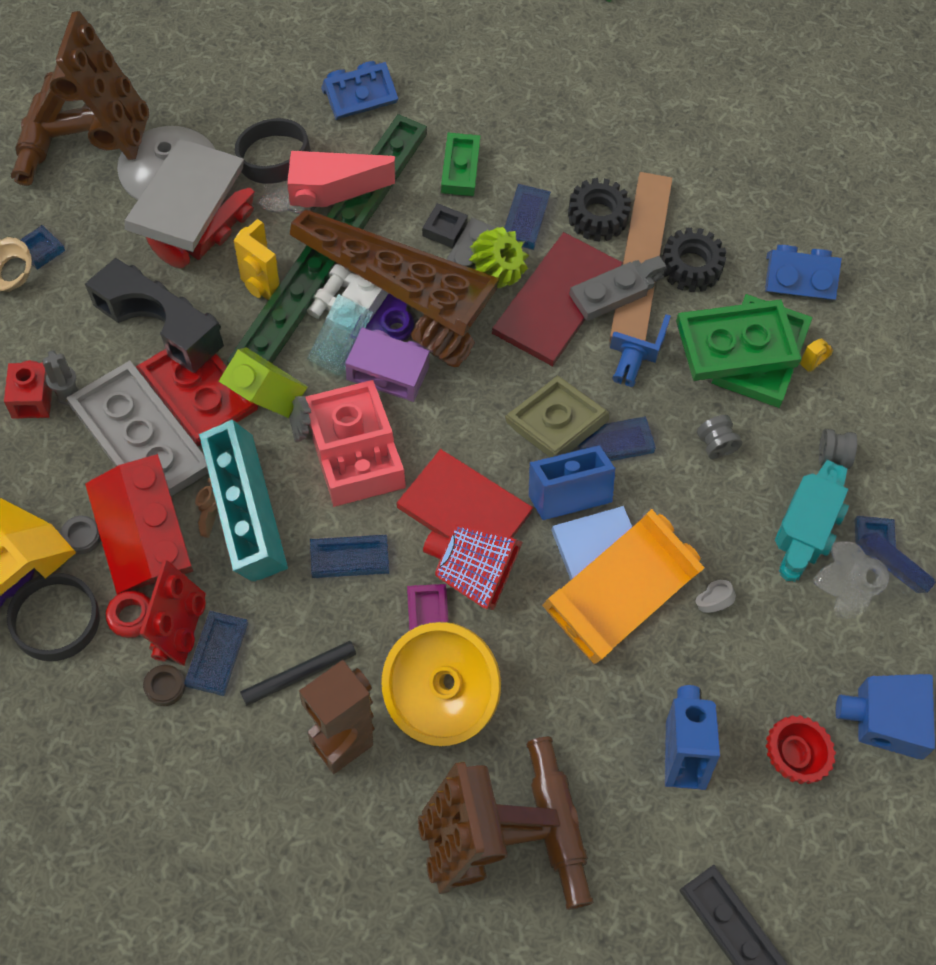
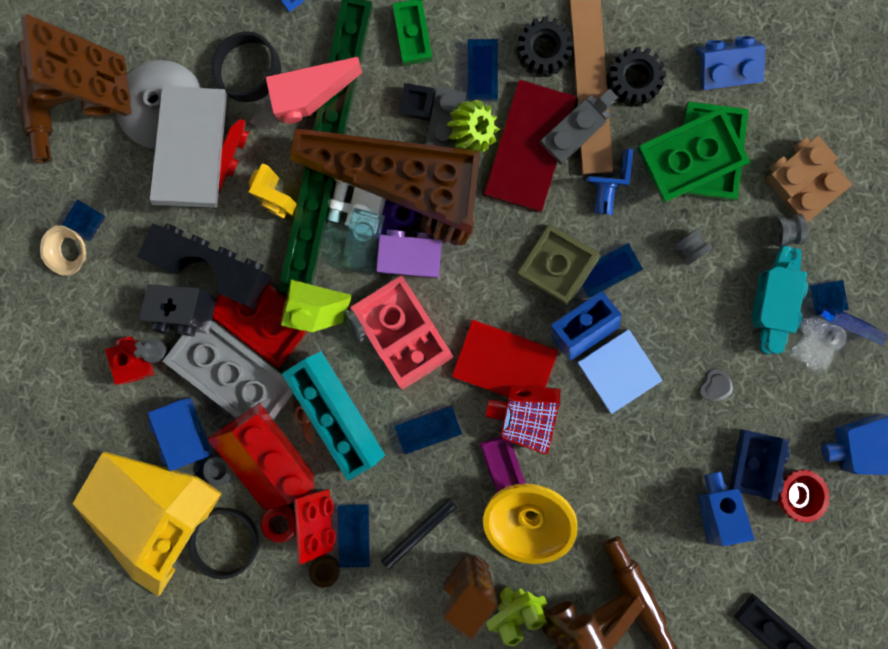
camera: 10 degrees left, 25 degrees up
light orange panel [542,509,705,664] -> none
yellow tile [800,338,833,372] -> none
none -> black brick [139,284,217,337]
none -> blue brick [148,398,212,471]
none -> lime hips [486,587,548,646]
none -> dark blue bracket [729,429,790,501]
none -> medium nougat plate [764,135,853,223]

